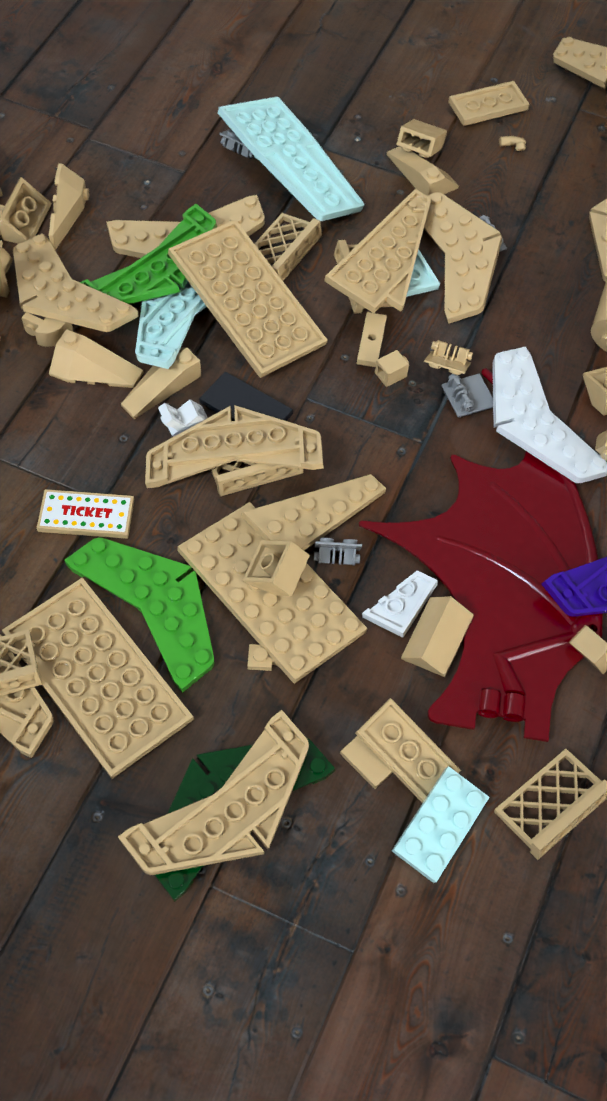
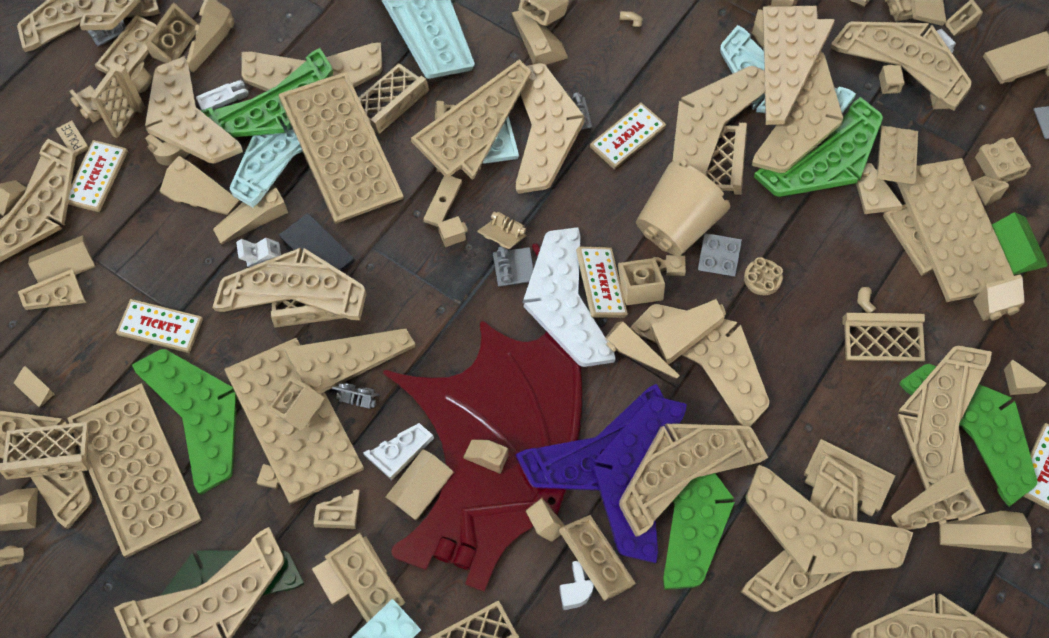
camera: 15 degrees right, 5 degrees up
none -> white hinge [196,80,249,110]
none -> tan wing [314,490,360,529]
none -> tan slope [463,440,508,473]
none -> tile [576,247,628,318]
none -> tile [590,103,666,170]

